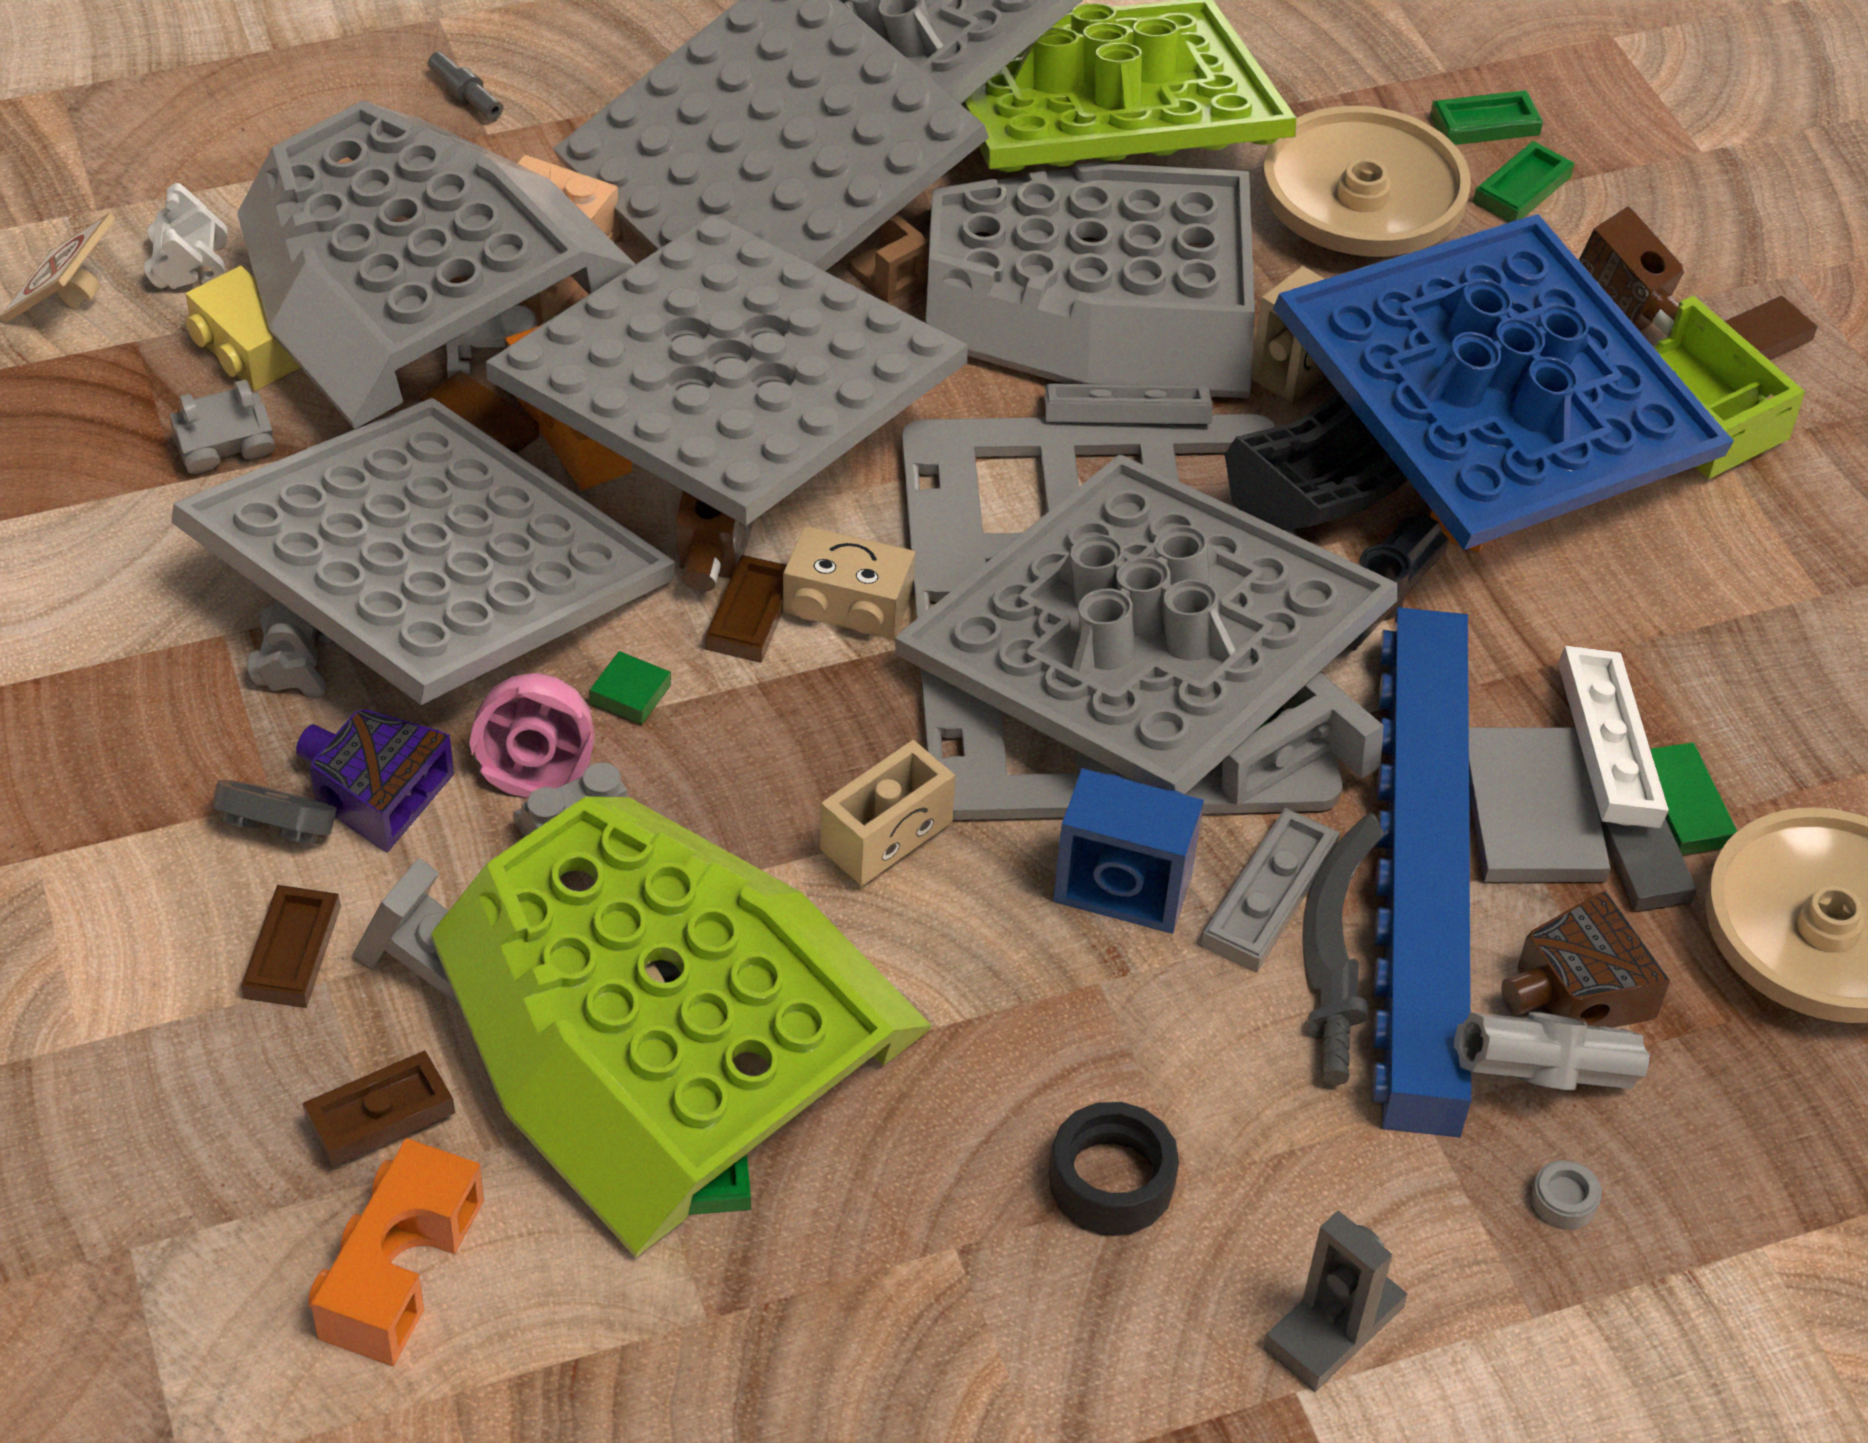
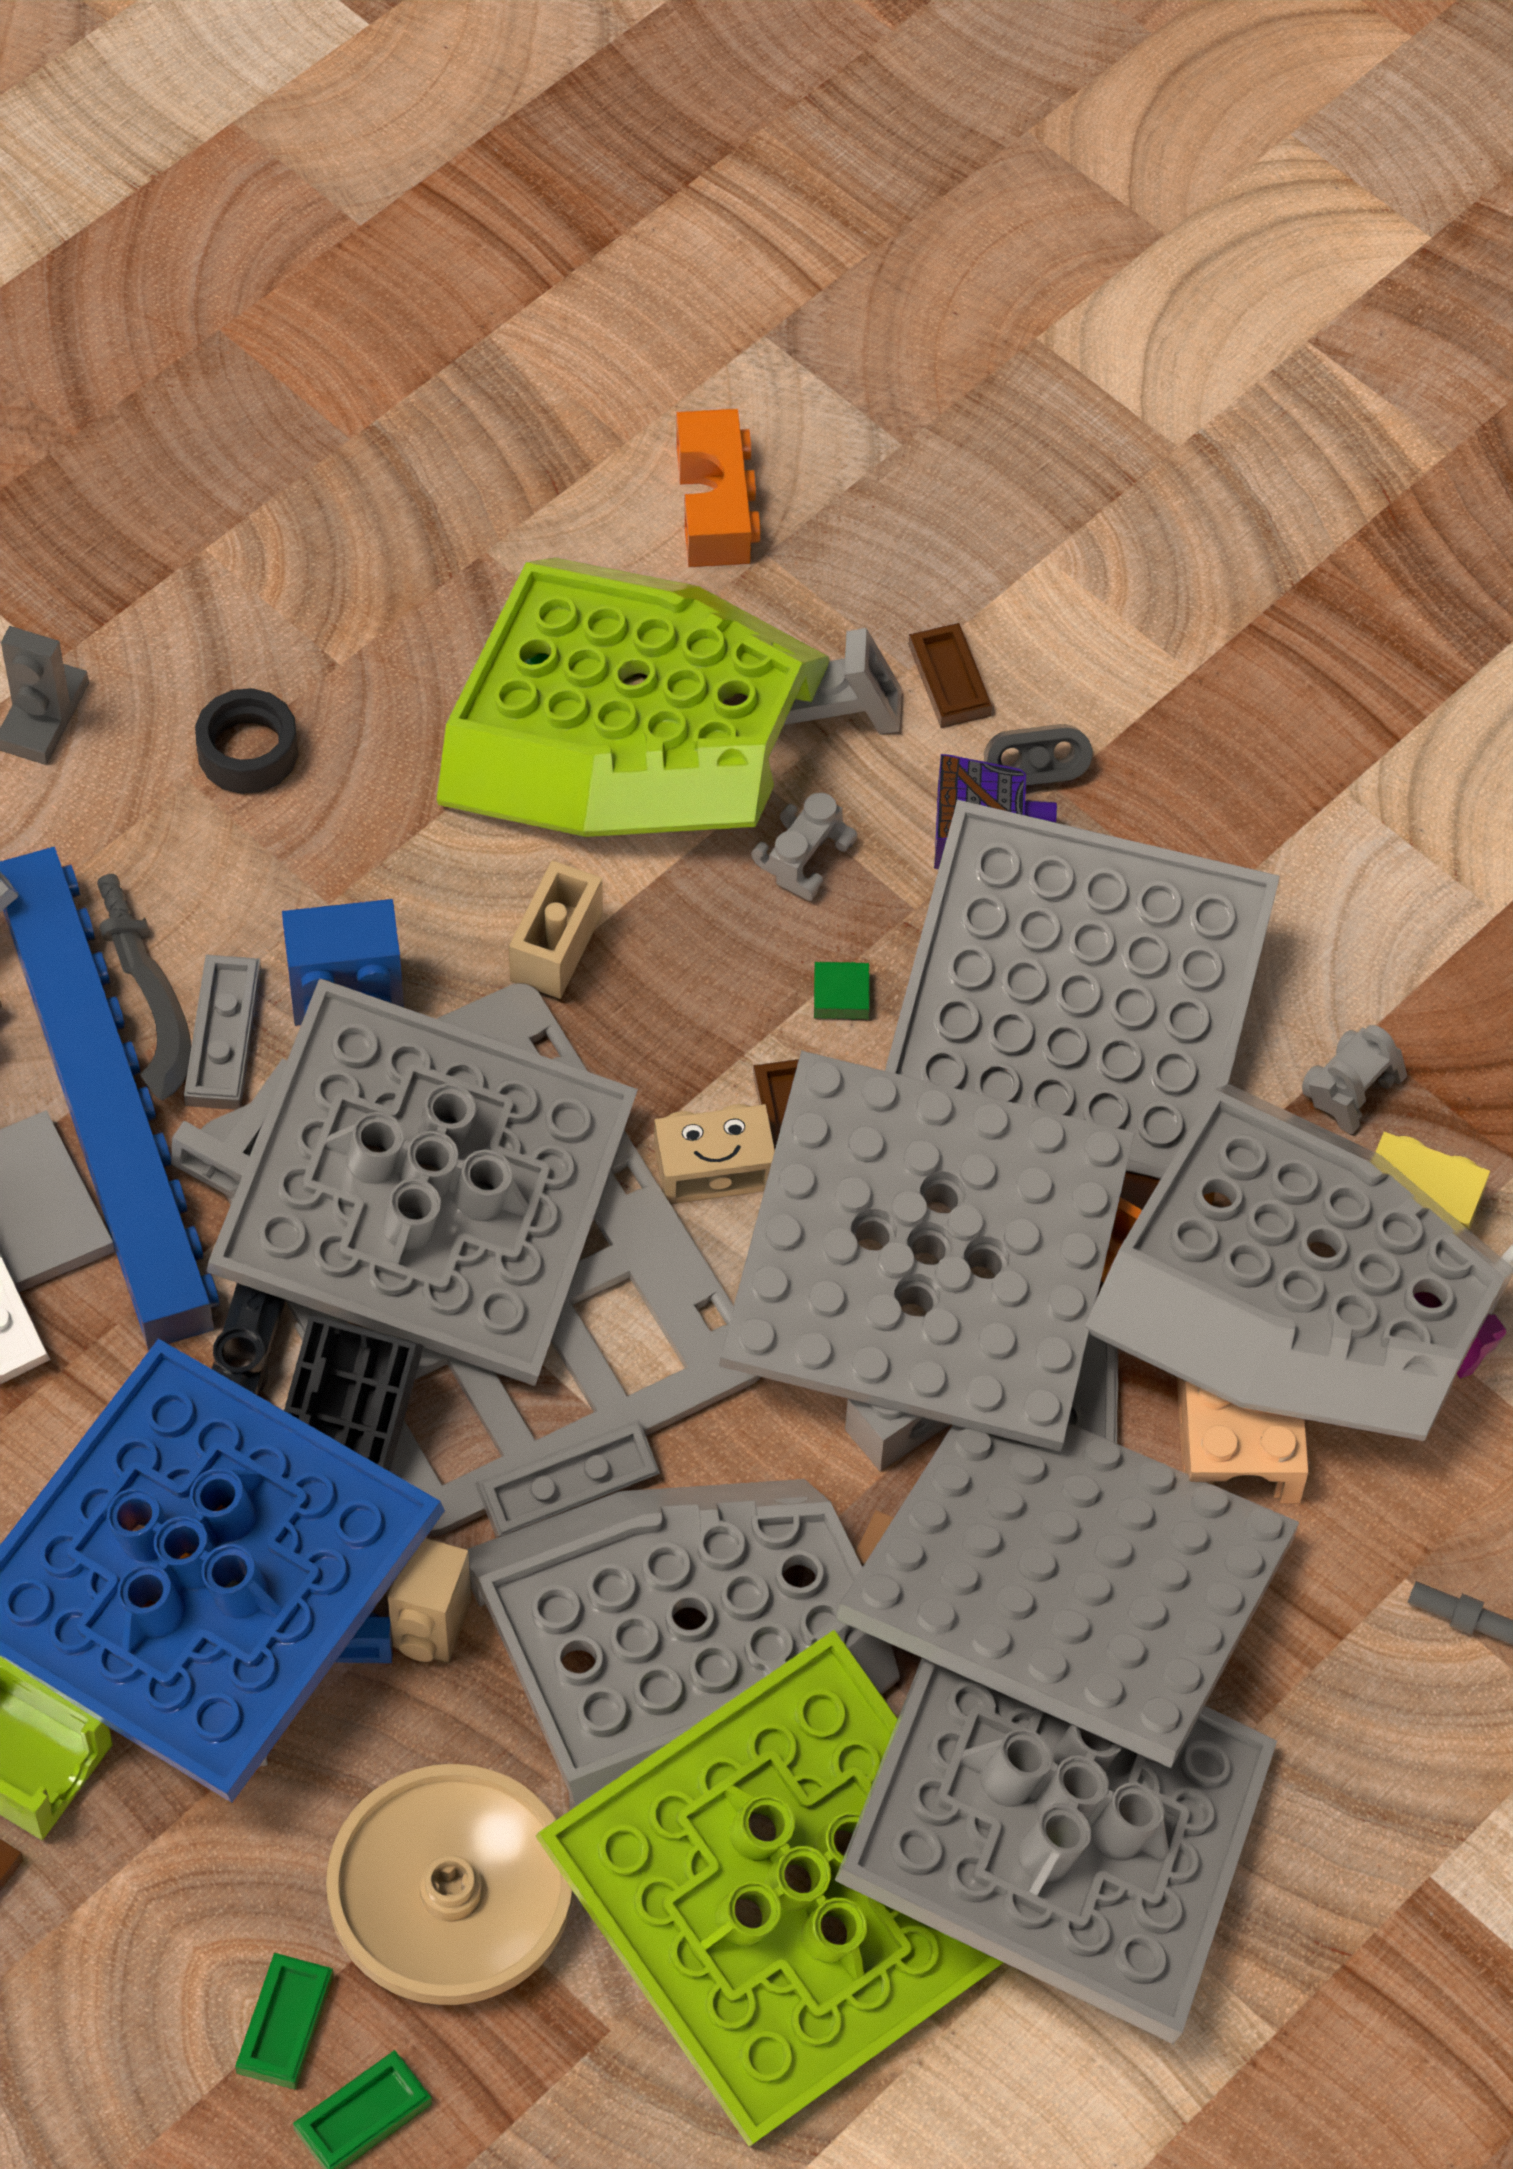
camera: 155 degrees right, 10 degrees up
reddish brown plate [302,1050,455,1167] -> none
bright pink cylinder [469,673,595,798] -> none
reddish brown torso [1579,206,1684,336] -> none

